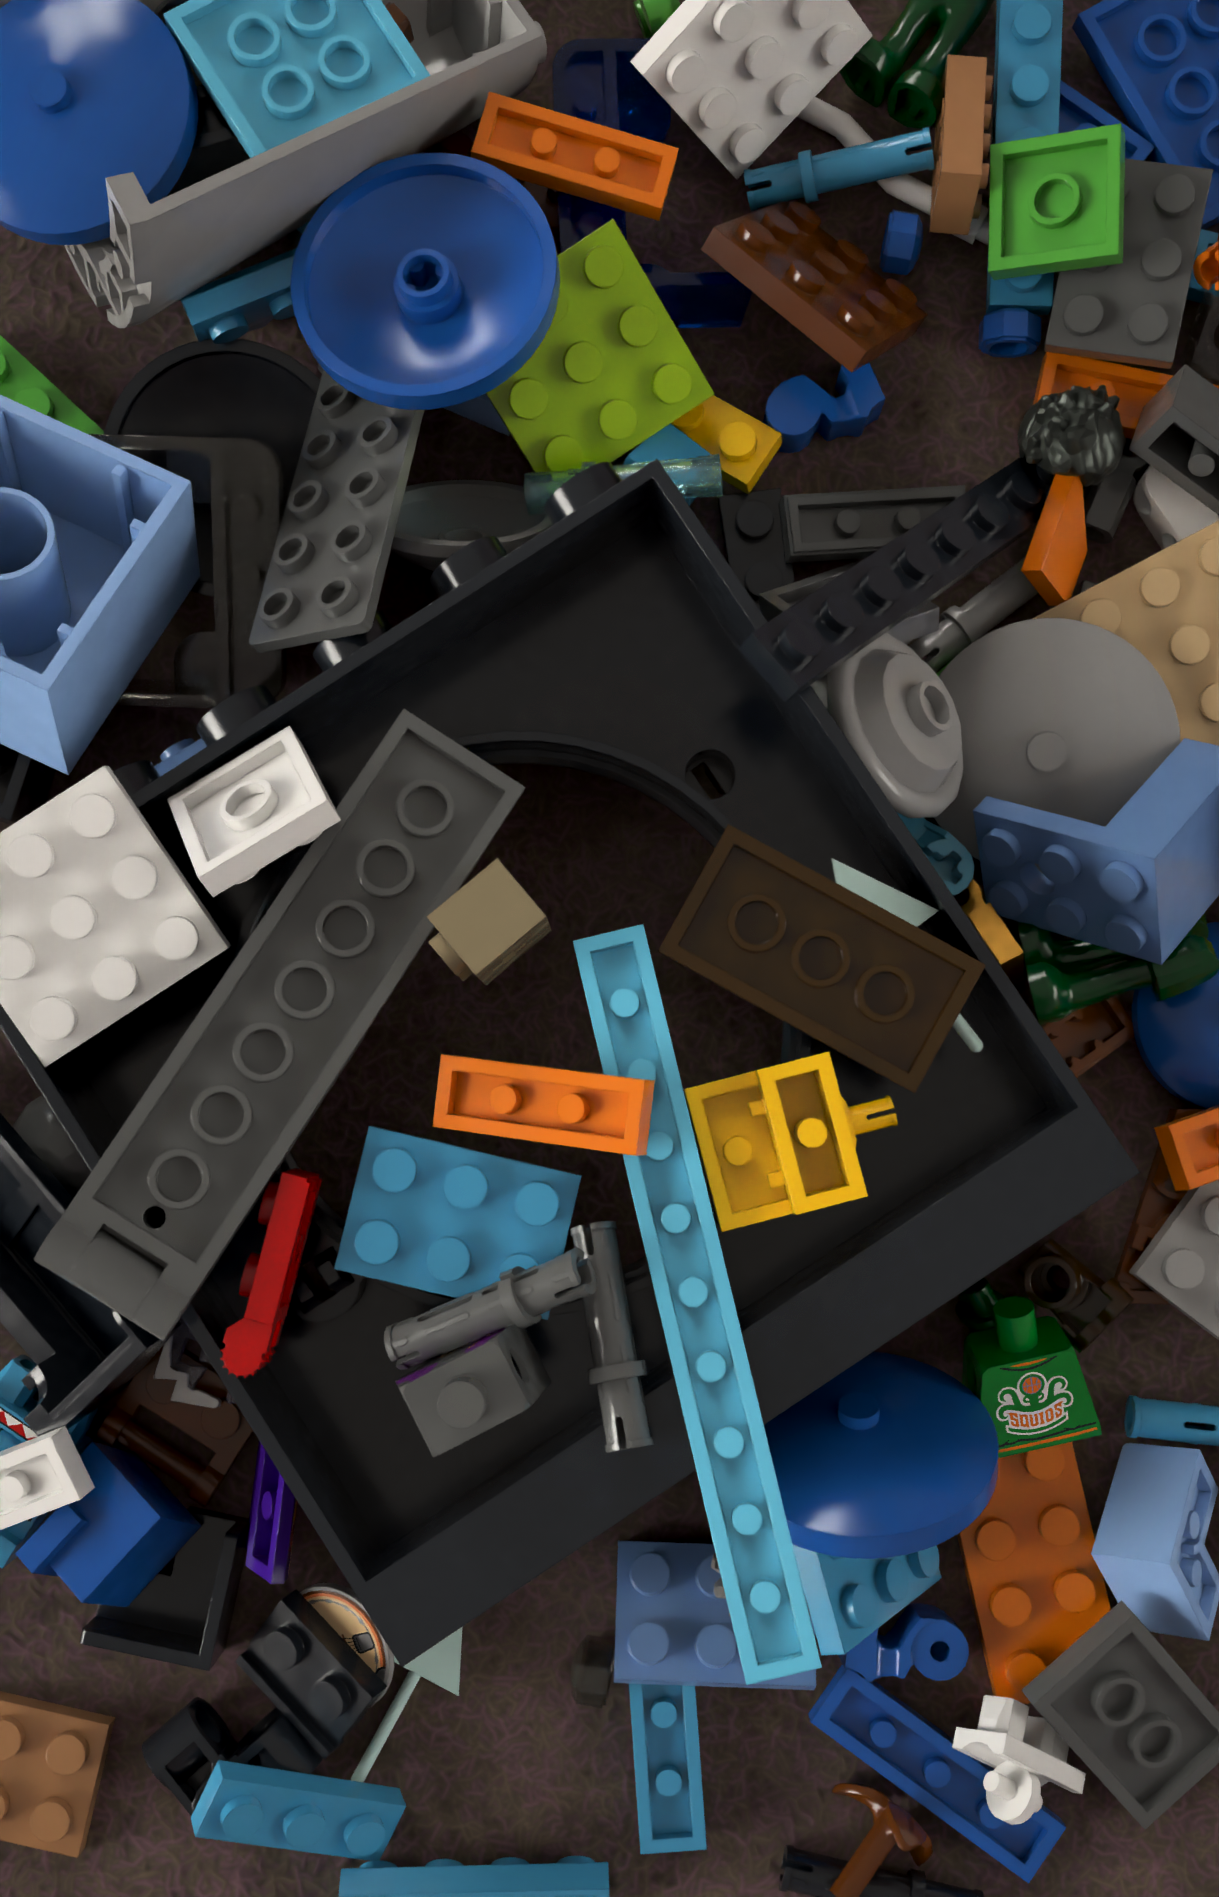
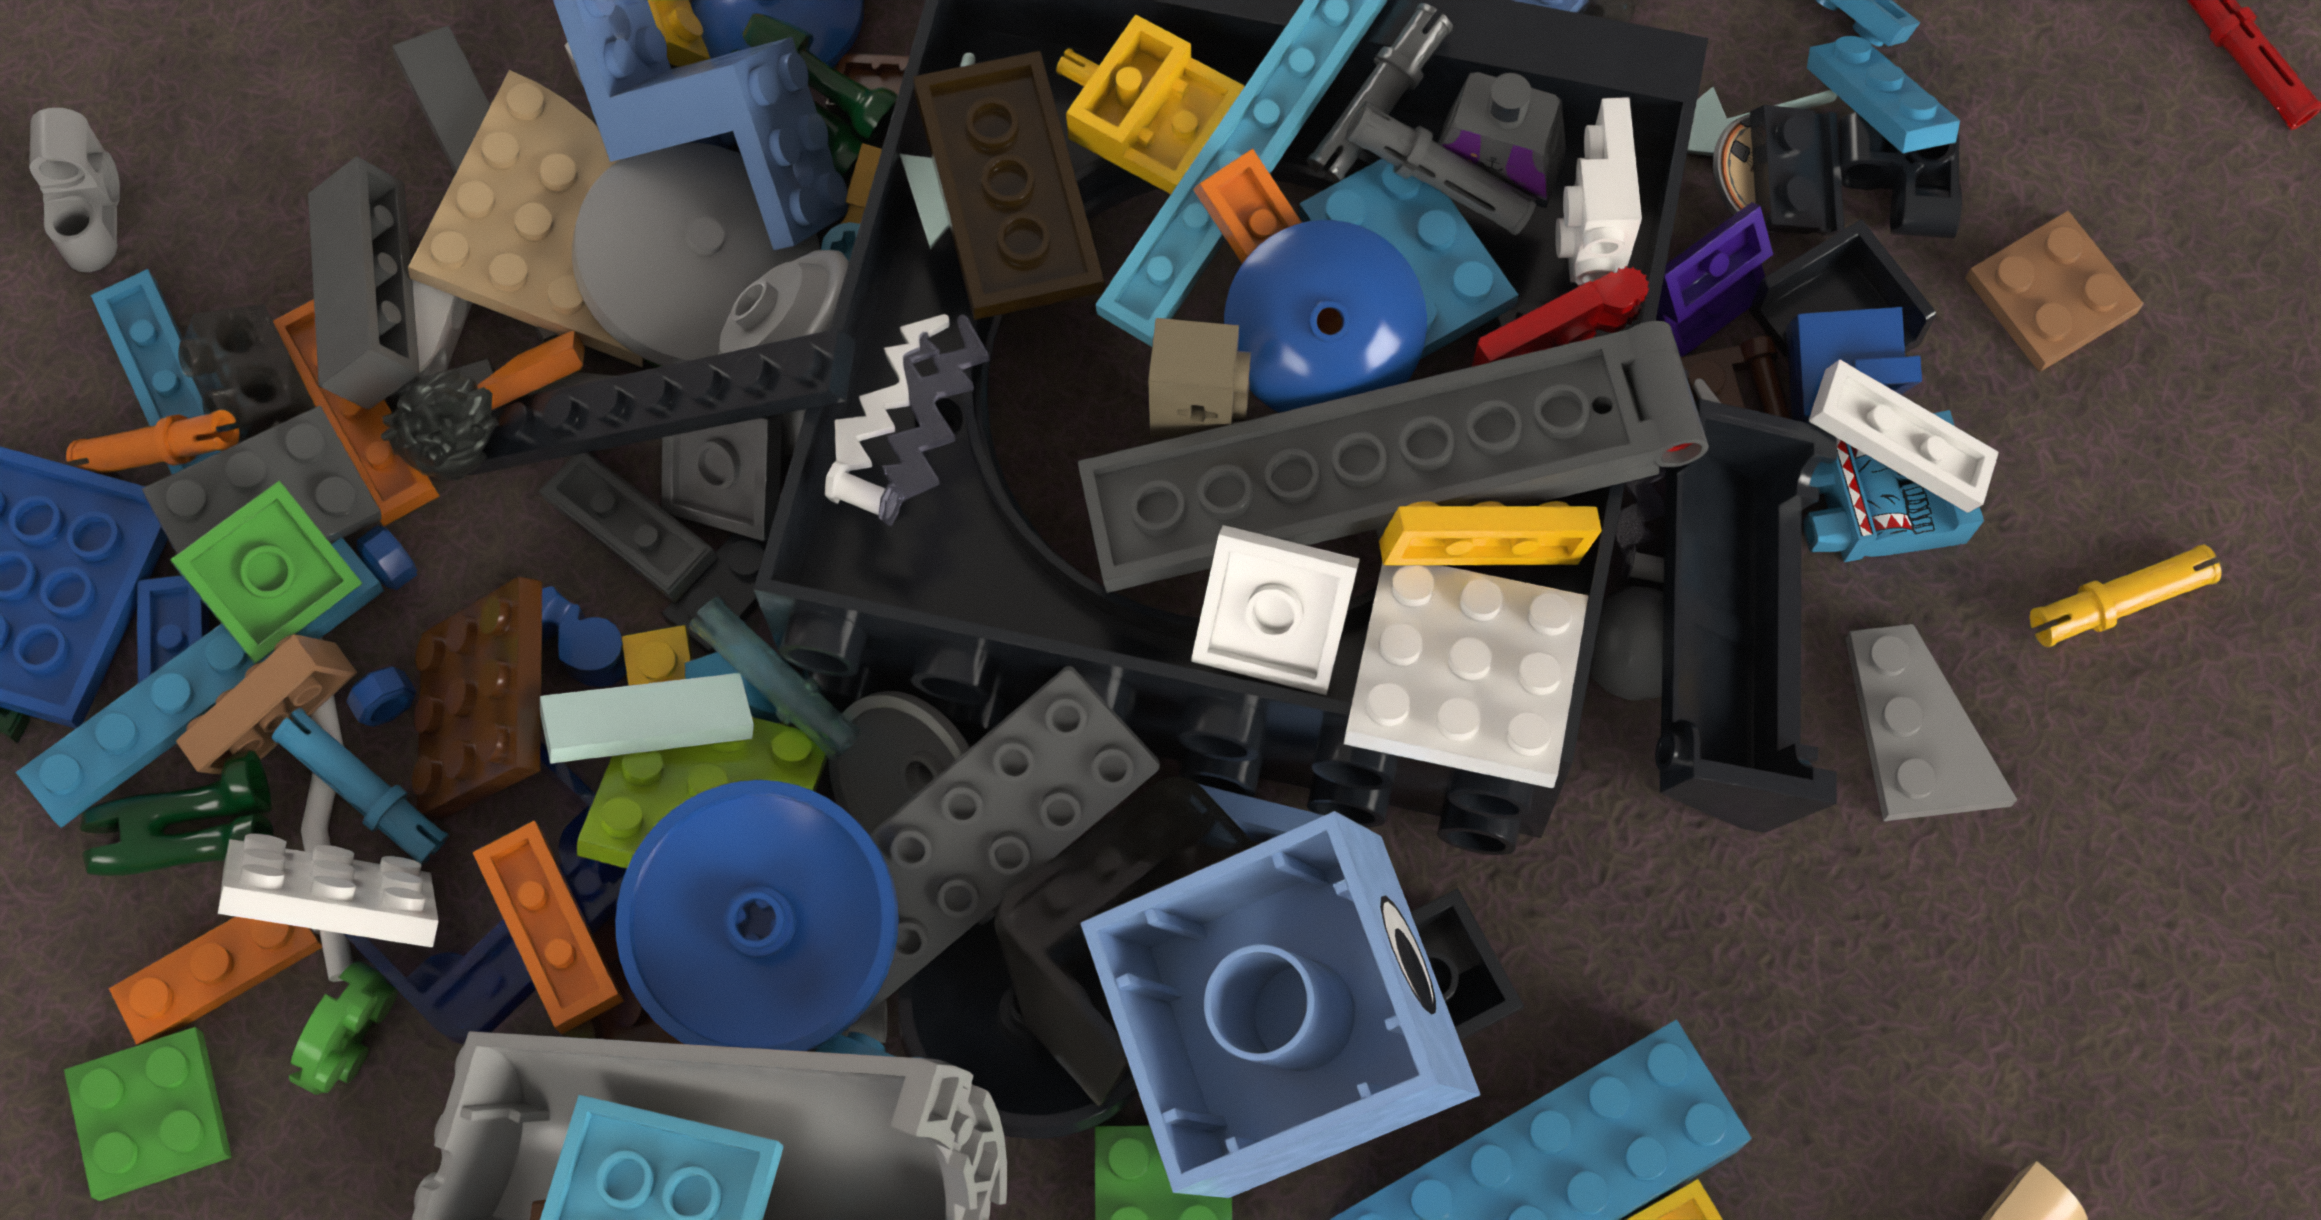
camera: 135 degrees left, 15 degrees down
none -> light aqua tile [540,673,754,763]
none -> piece [825,314,989,526]
none -> blue dish [1224,220,1427,413]
none -> yellow plate [1379,501,1602,565]
none -> white plate [1555,98,1642,286]

